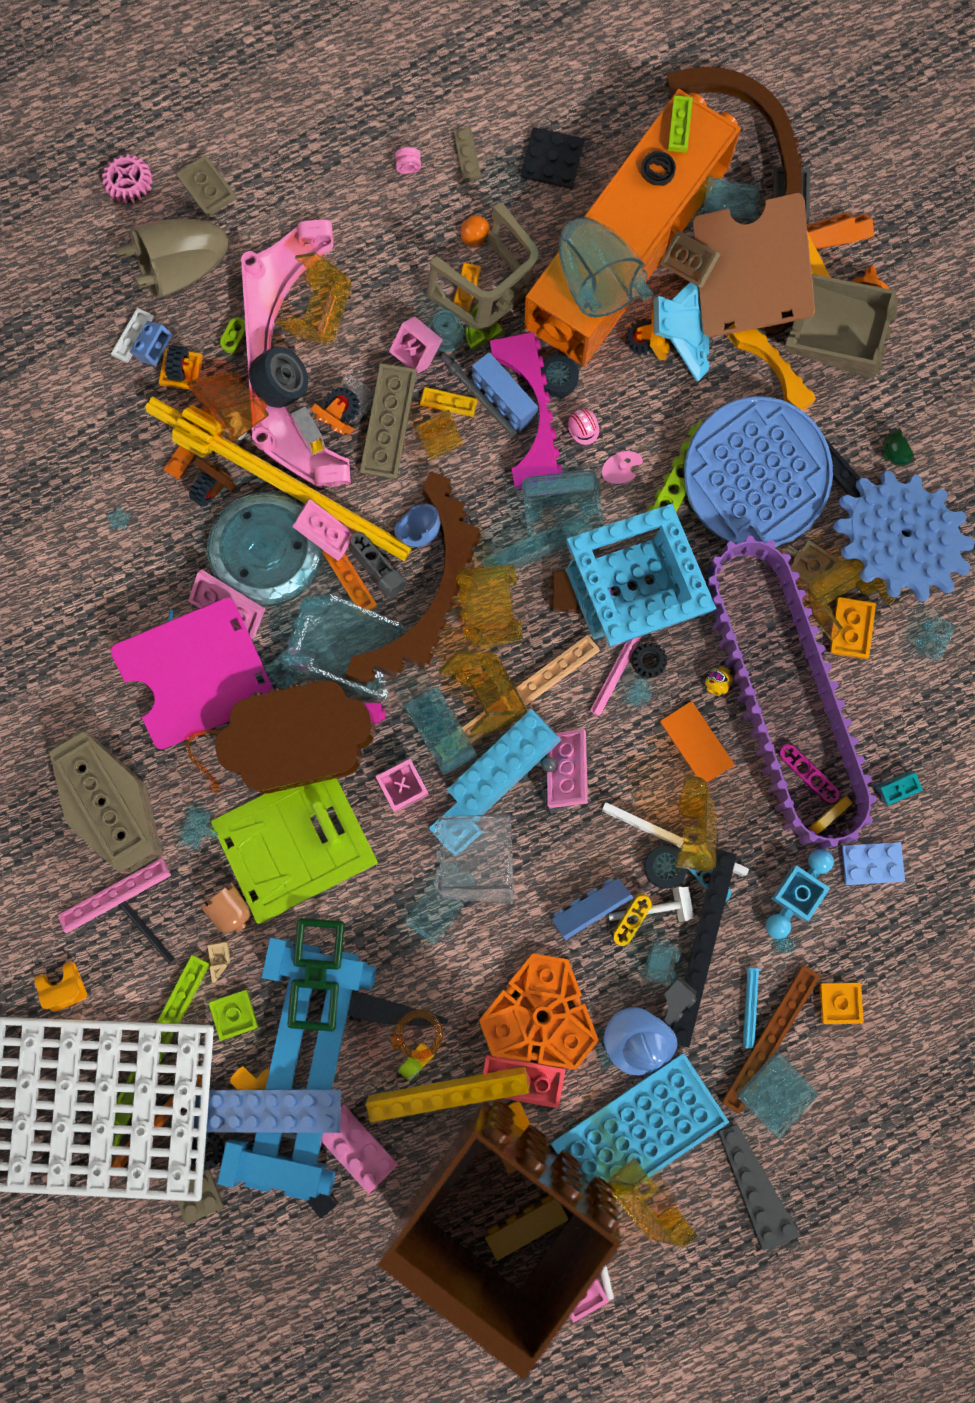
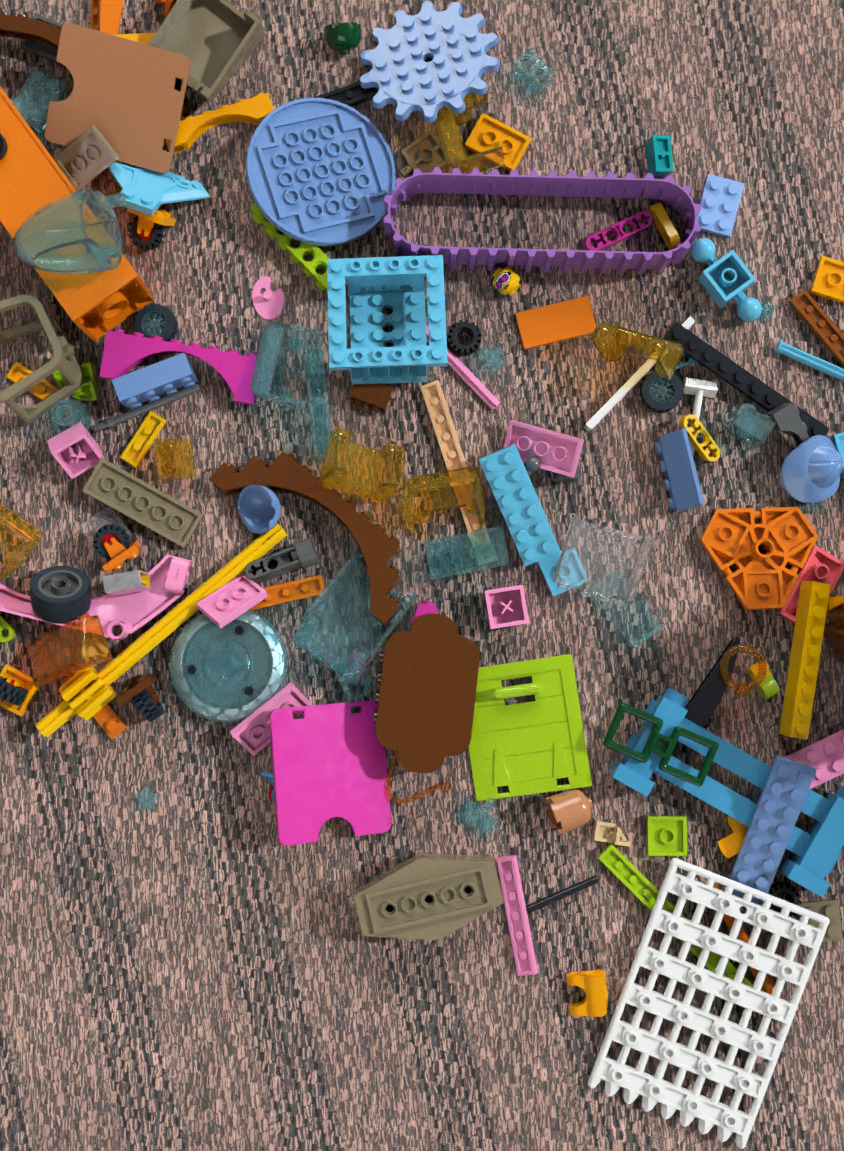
camera: 70 degrees left, 5 degrees up
bright pink helmet [568,409,599,445] -> none

